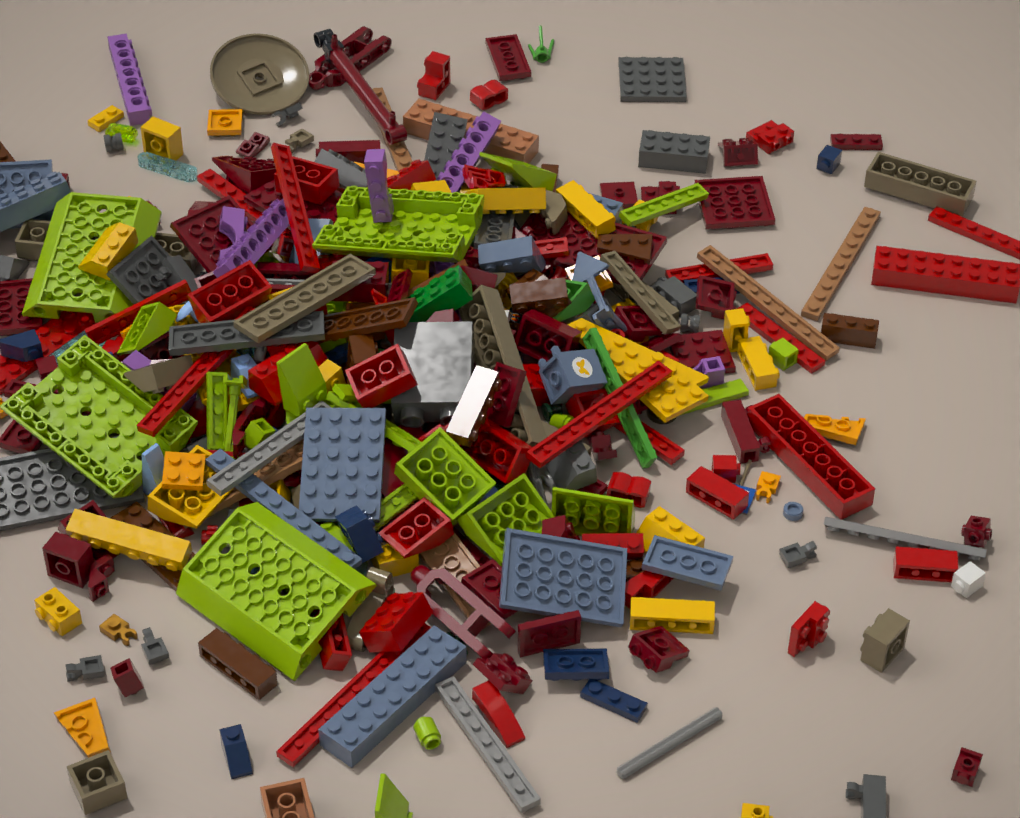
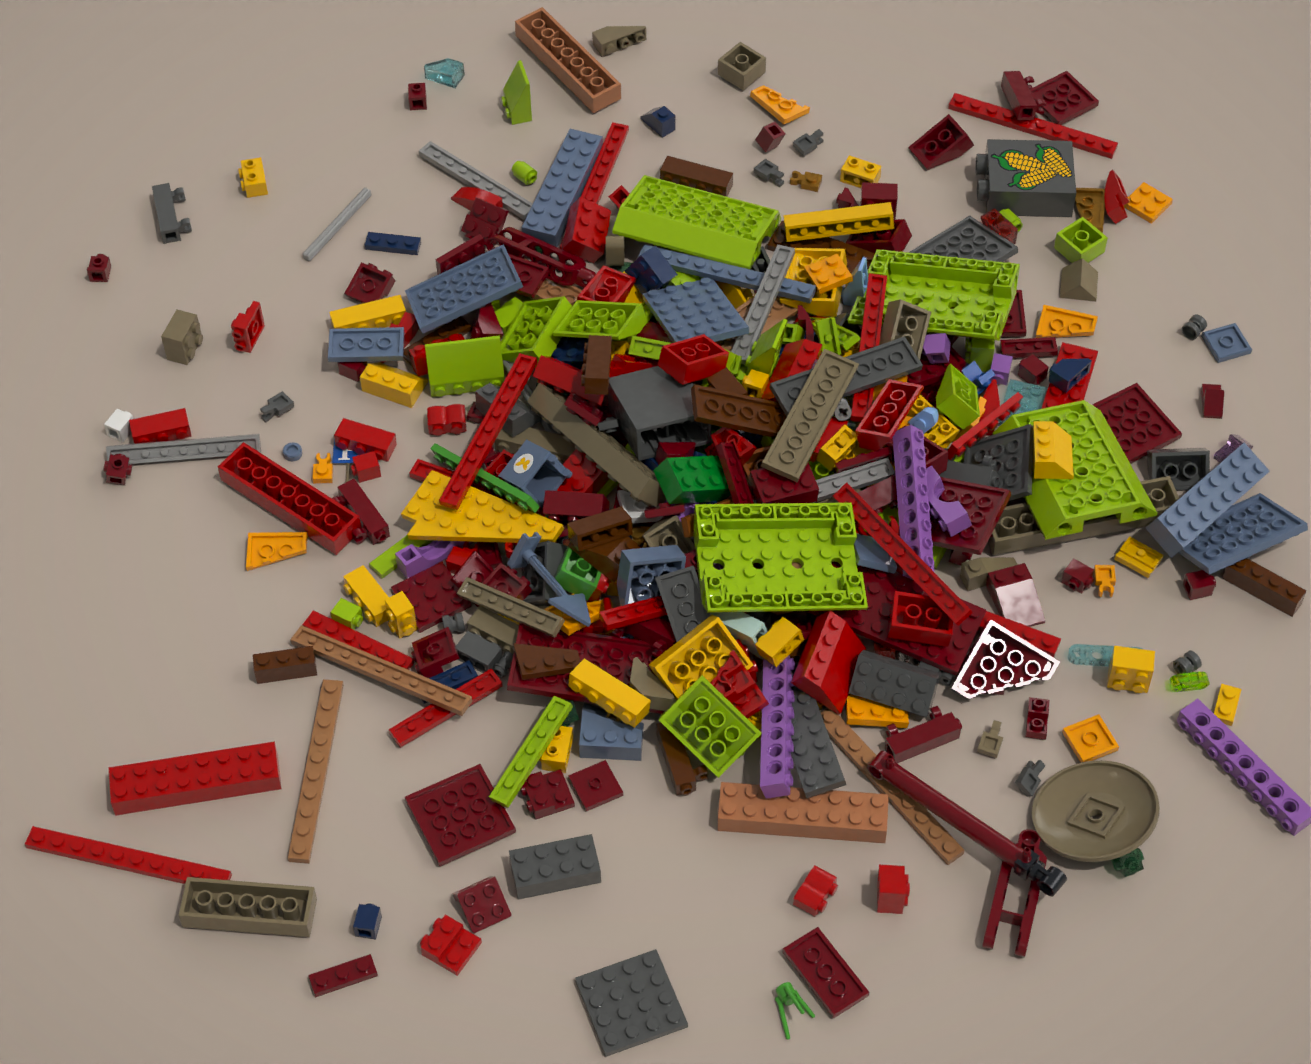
camera: 160 degrees right, 10 degrees up
medium lavender arch [364,149,394,222] -> none
dark blue plate [543,648,609,681] -> none

